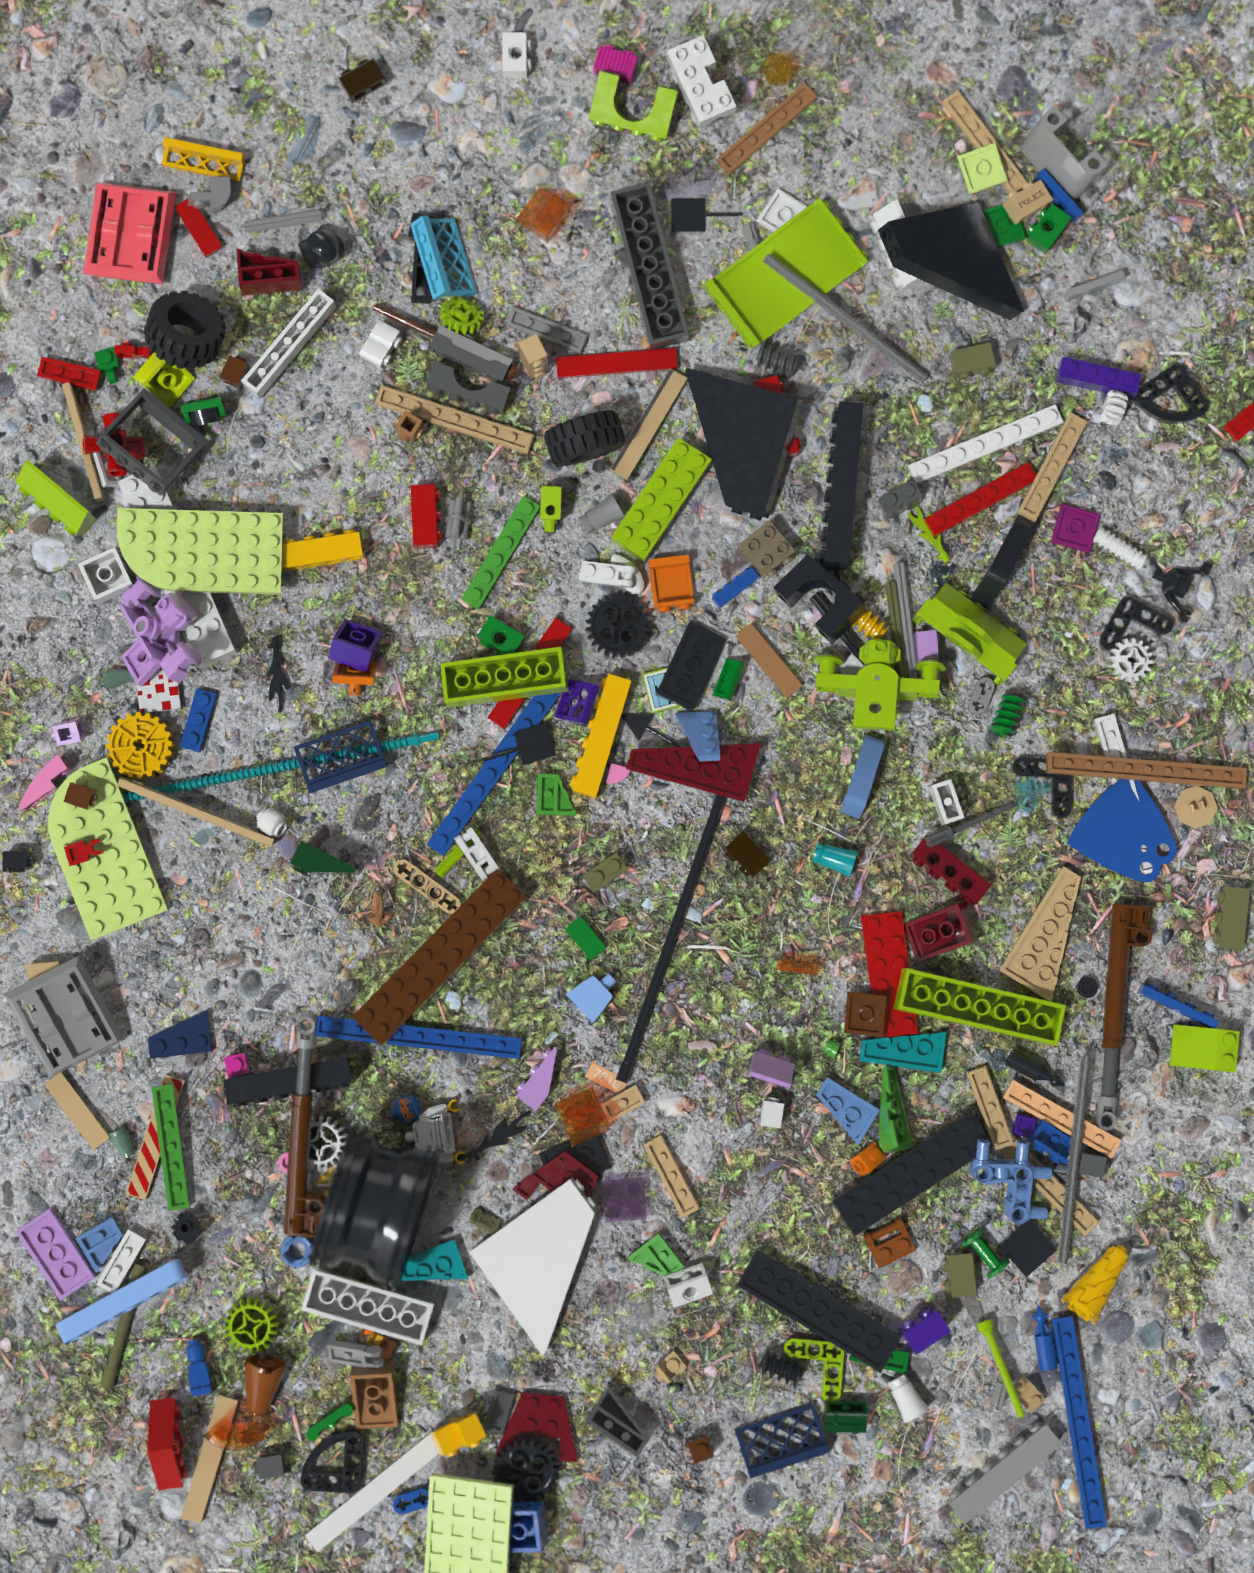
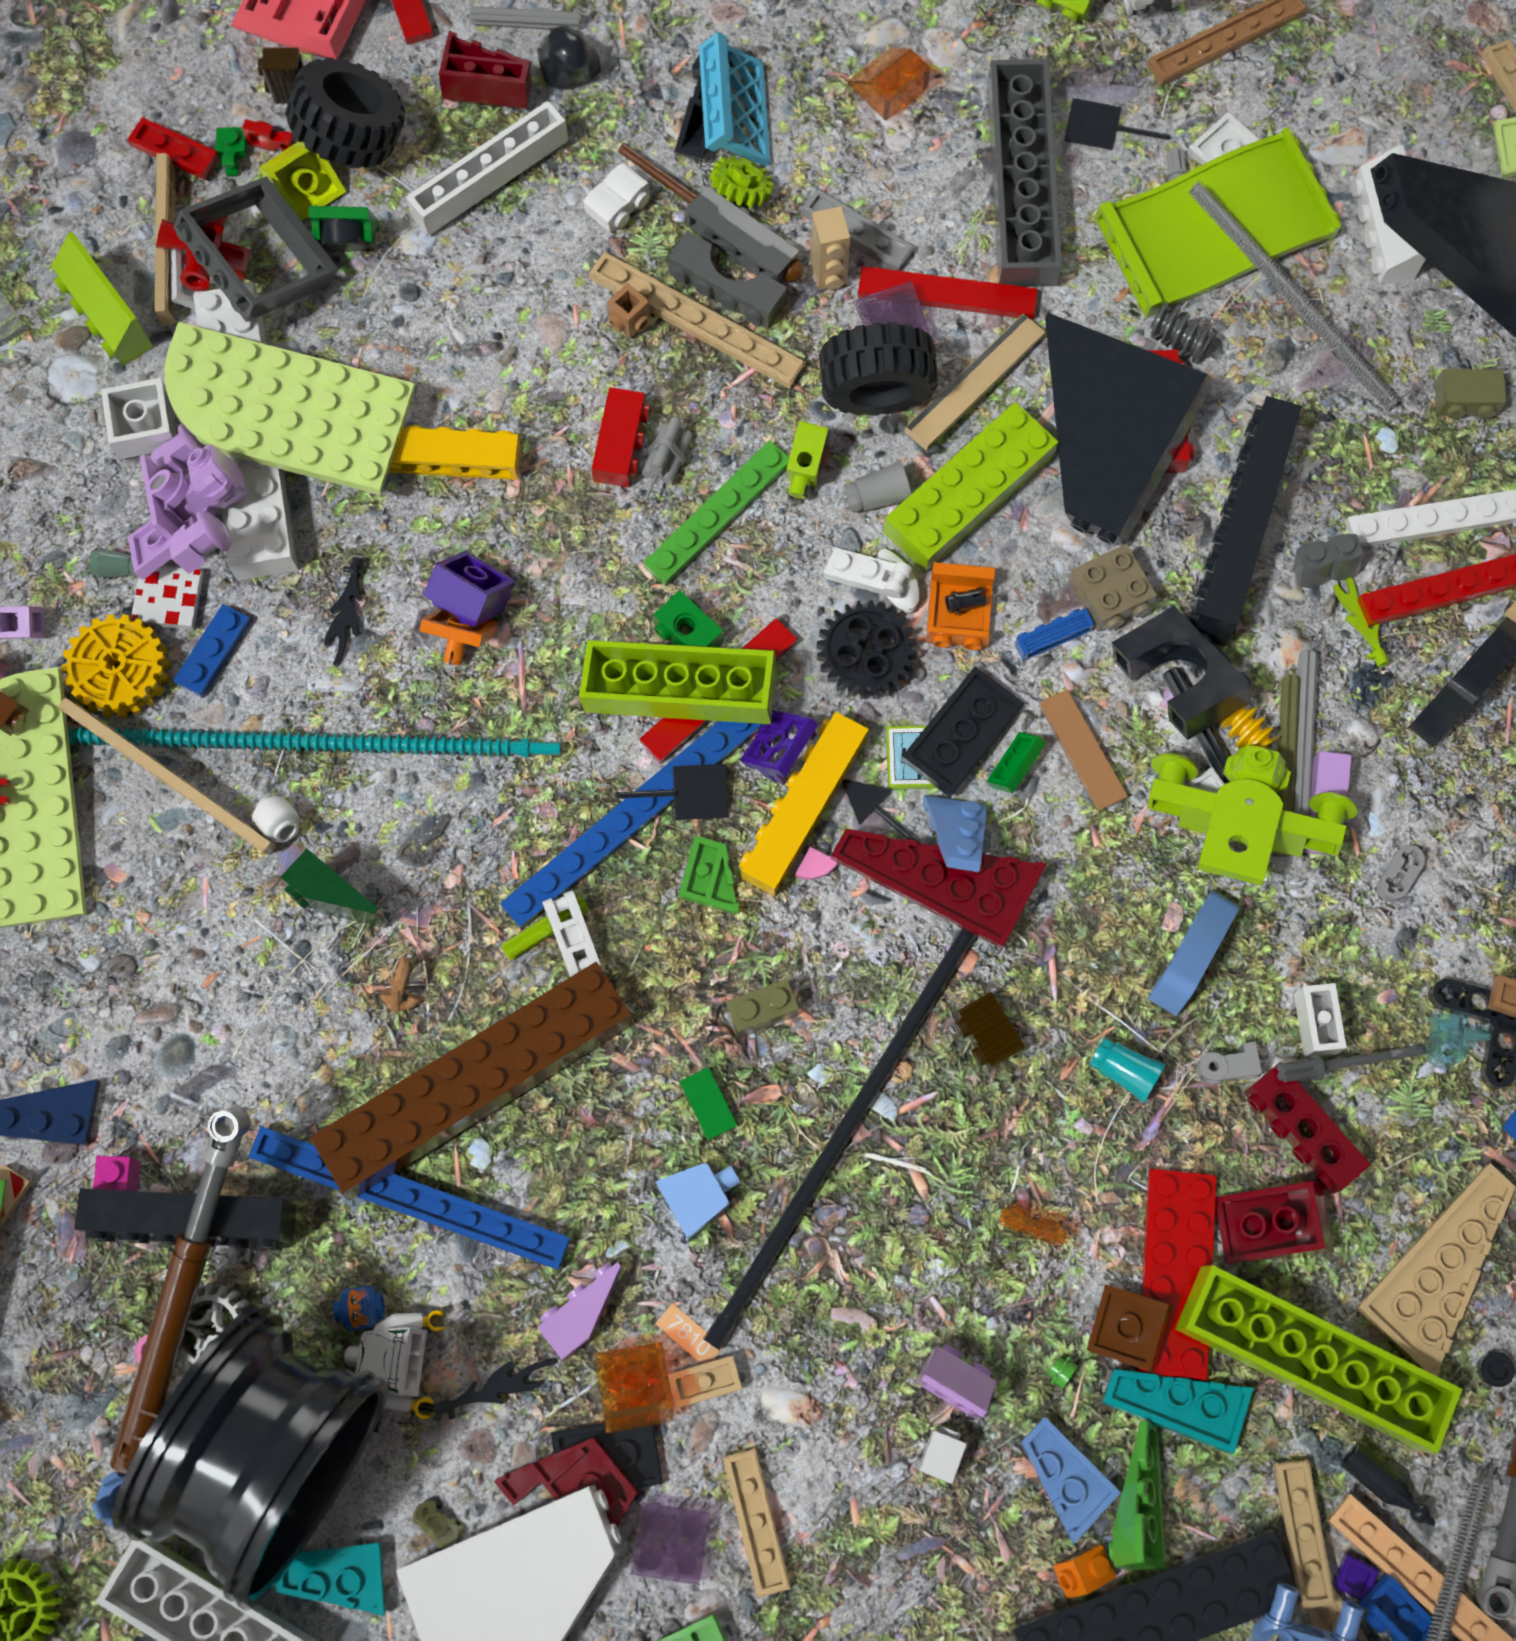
camera: 20 degrees right, 10 degrees down
reddish brown brick [220,355,250,390] -> none
dark blue fence [293,720,388,794] -> none
tan beam [393,859,461,915] -> none
lime piece [912,583,1027,686] -> none
green piece [989,694,1027,739] -> none
none -> dark brown brick [258,47,304,105]
none -> clear purple plate [855,281,932,338]
none -> black pin [945,587,987,615]
none -> light grey leg [1195,1042,1262,1084]

